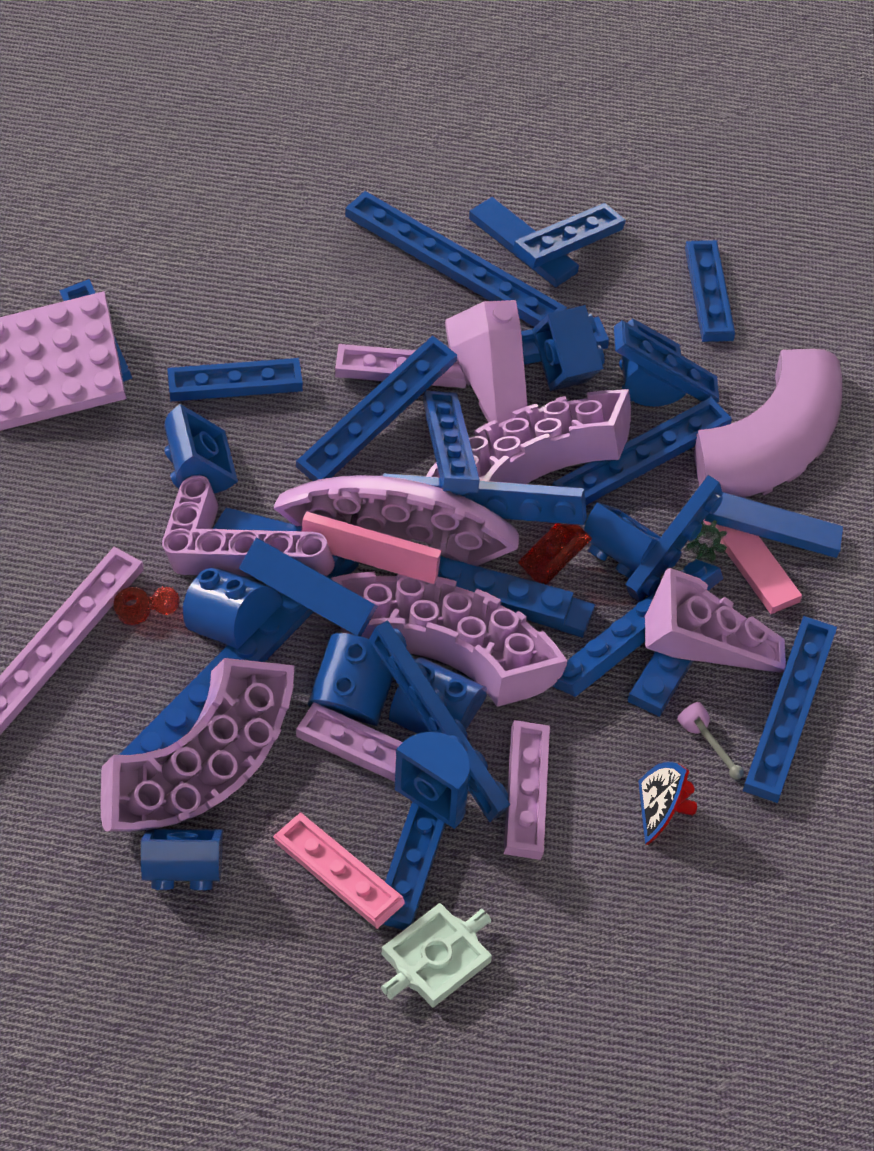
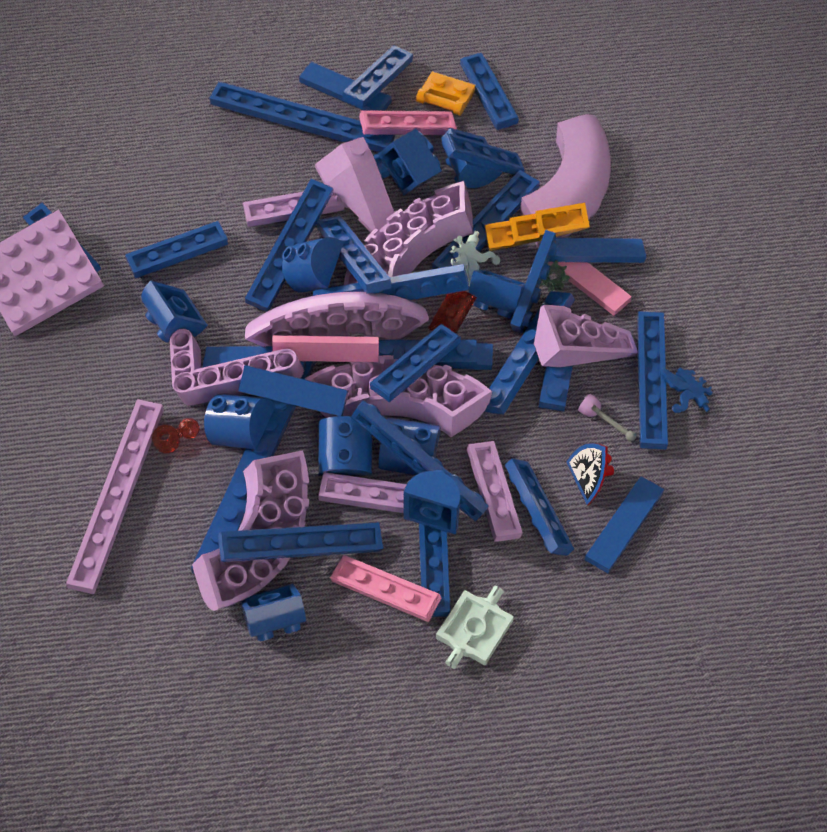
camera: 15 degrees left, 5 degrees up
none -> blue plate [218,522,383,562]
none -> blue brick [282,237,344,293]
none -> bright pink tile [359,111,457,135]
none -> blue tile [370,324,461,403]
none -> light orange plate [416,72,475,116]
none -> light aqua piece [450,231,500,286]
none -> light orange slope [485,203,590,251]
none -> blue plate [505,459,575,556]
none -> blue tile [585,476,664,574]
none -> blue piece [661,367,713,413]

